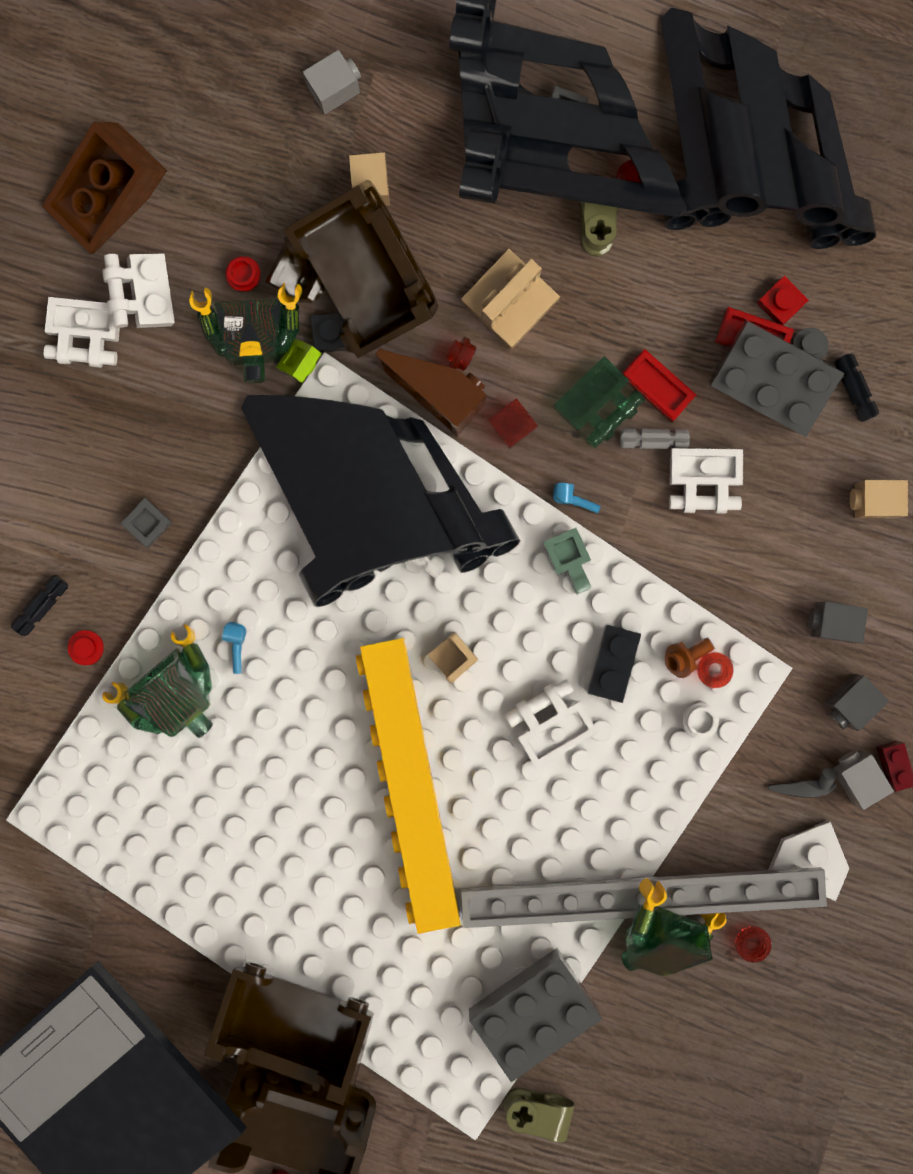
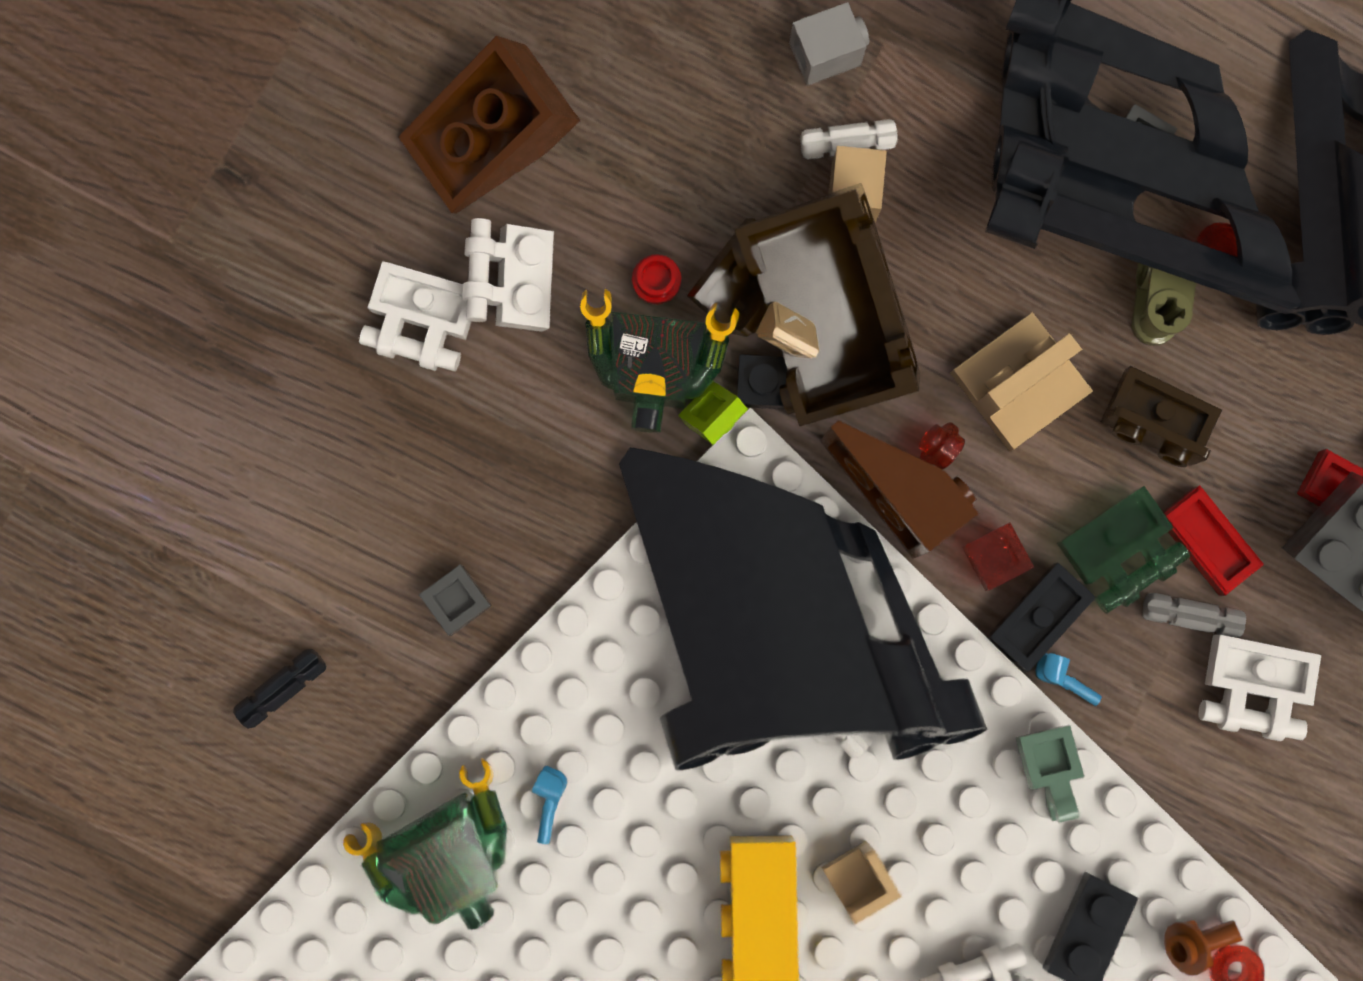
camera: 10 degrees right, 5 degrees down
red plate [68,630,104,666] -> none
none -> tan slope [756,302,819,359]
none -> white axle [800,119,897,159]
none -> black plate [987,563,1096,672]
none -> dark brown bracket [1100,366,1222,468]

